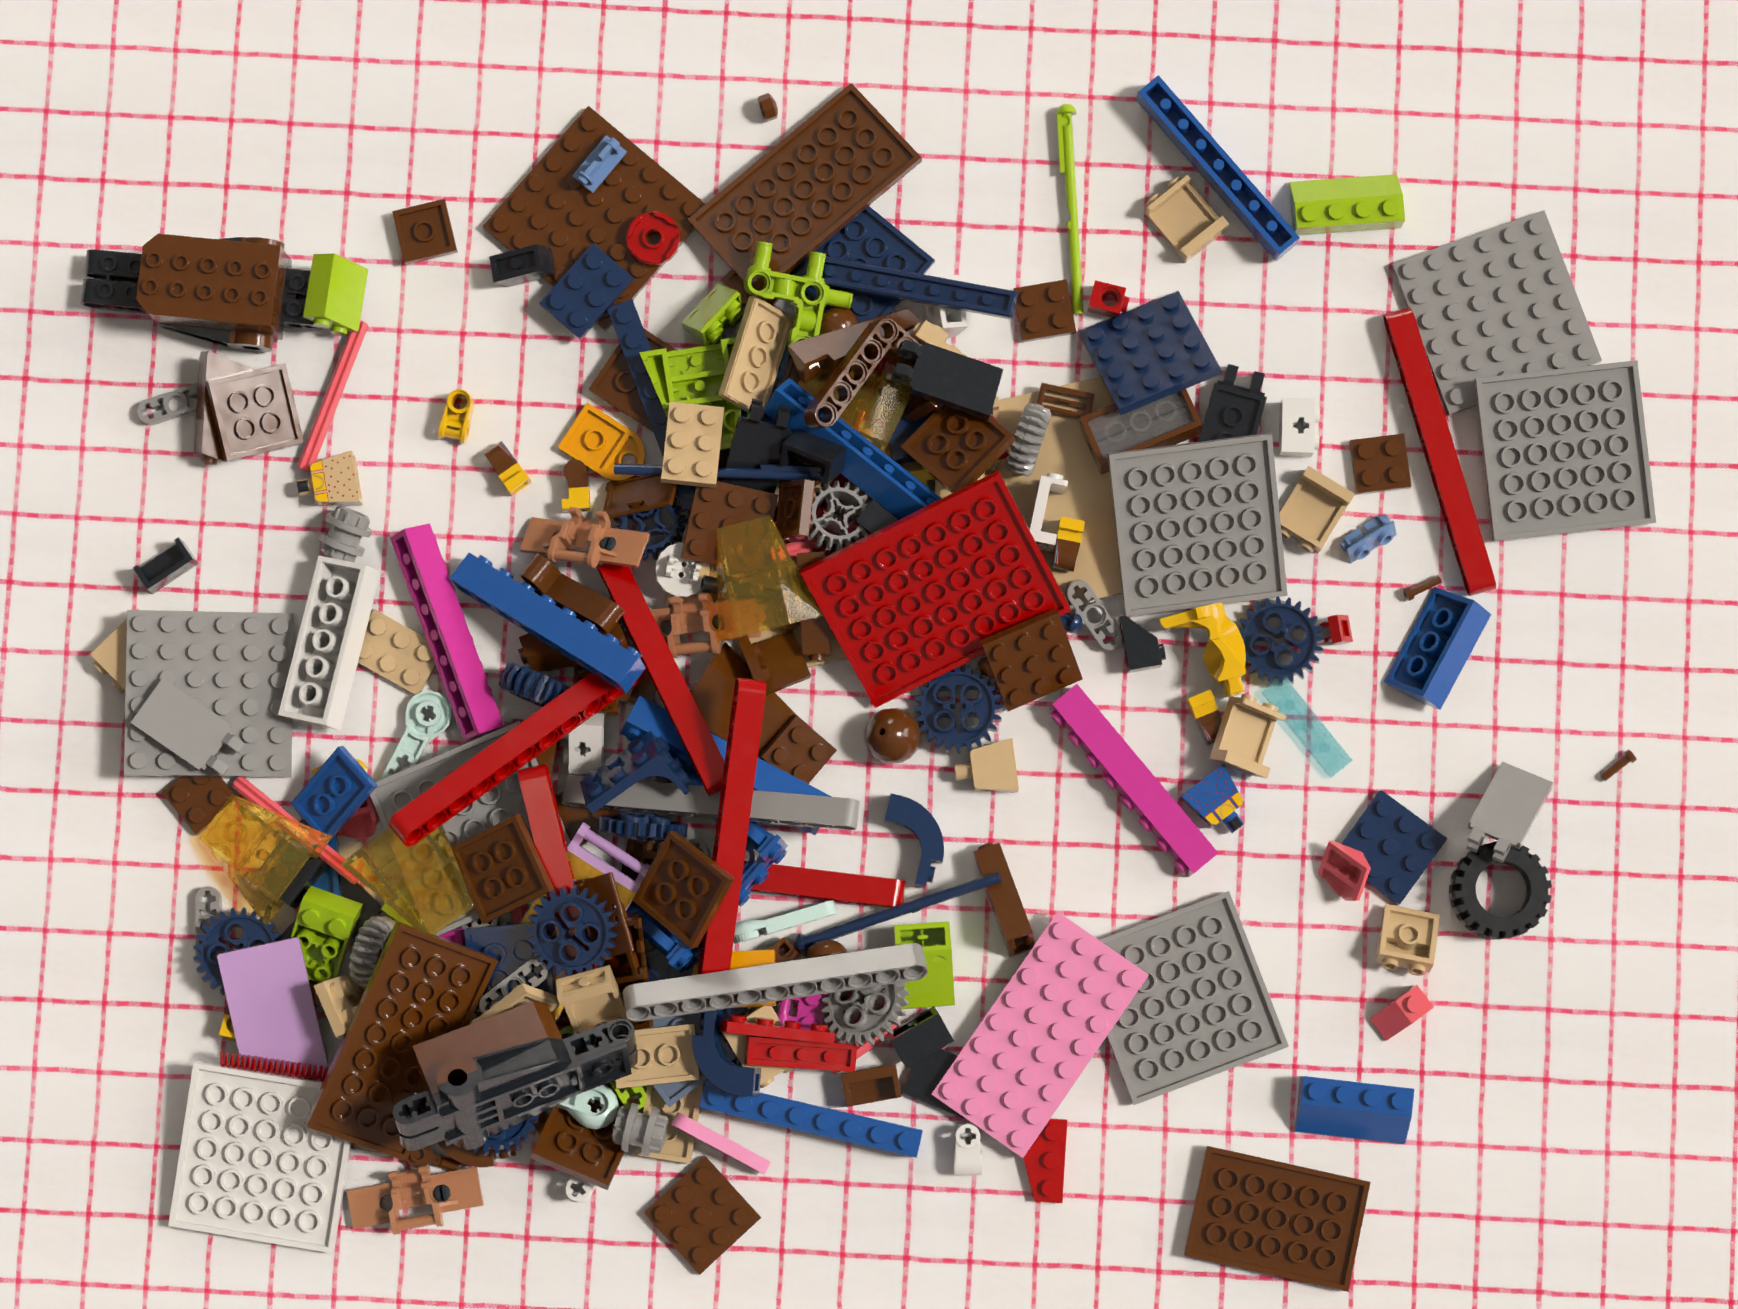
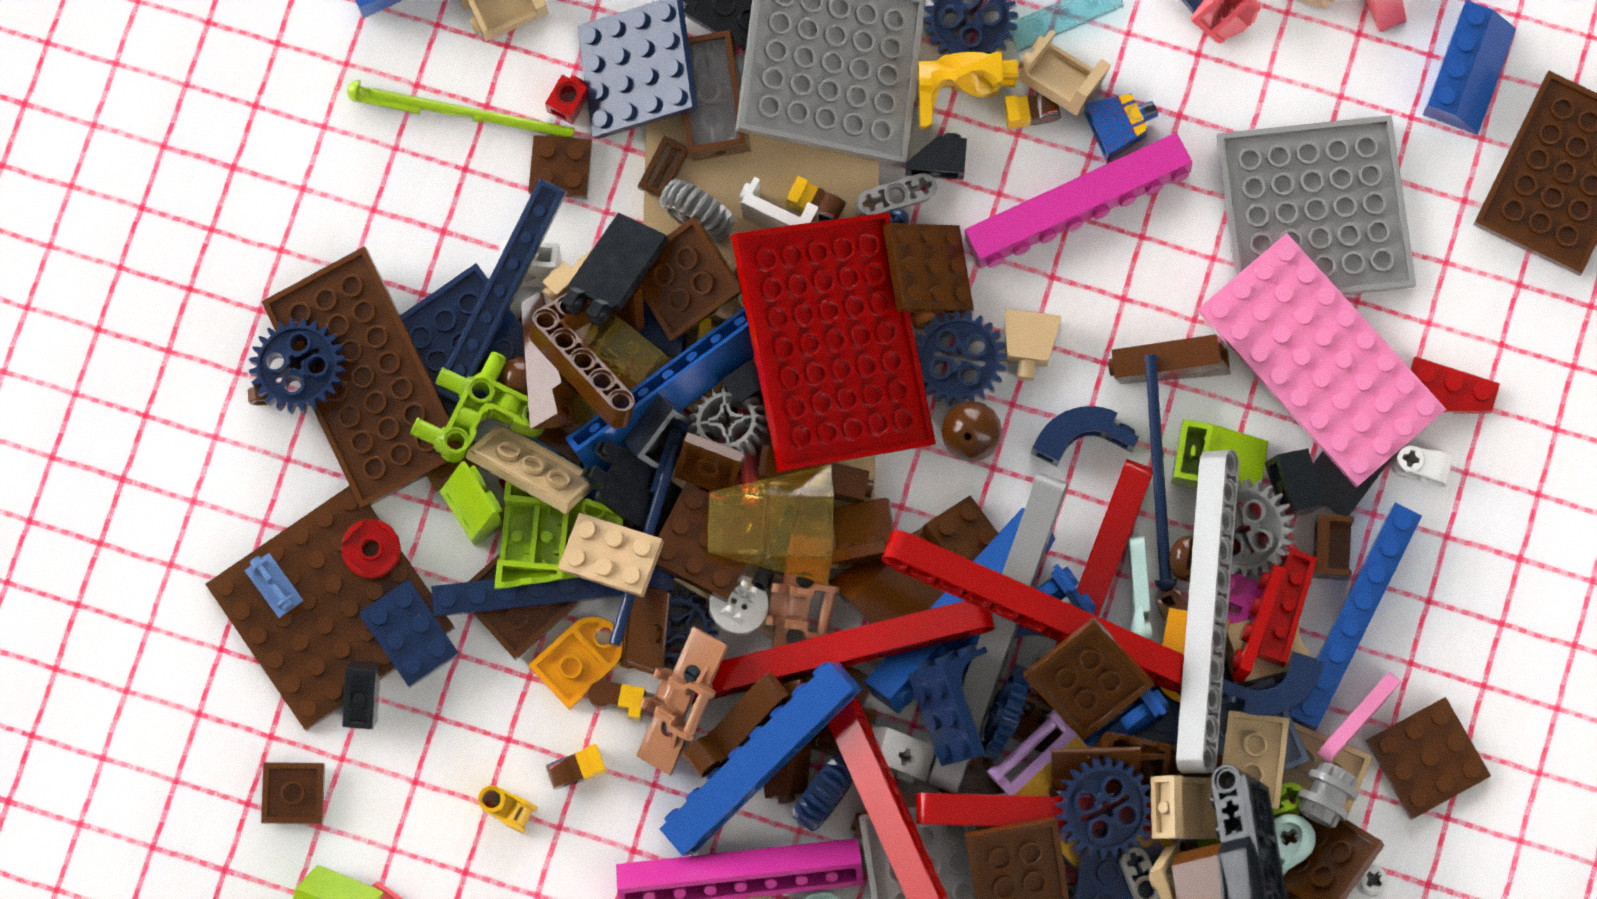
camera: 75 degrees left, 5 degrees down
none -> dark blue gear [249,318,347,414]

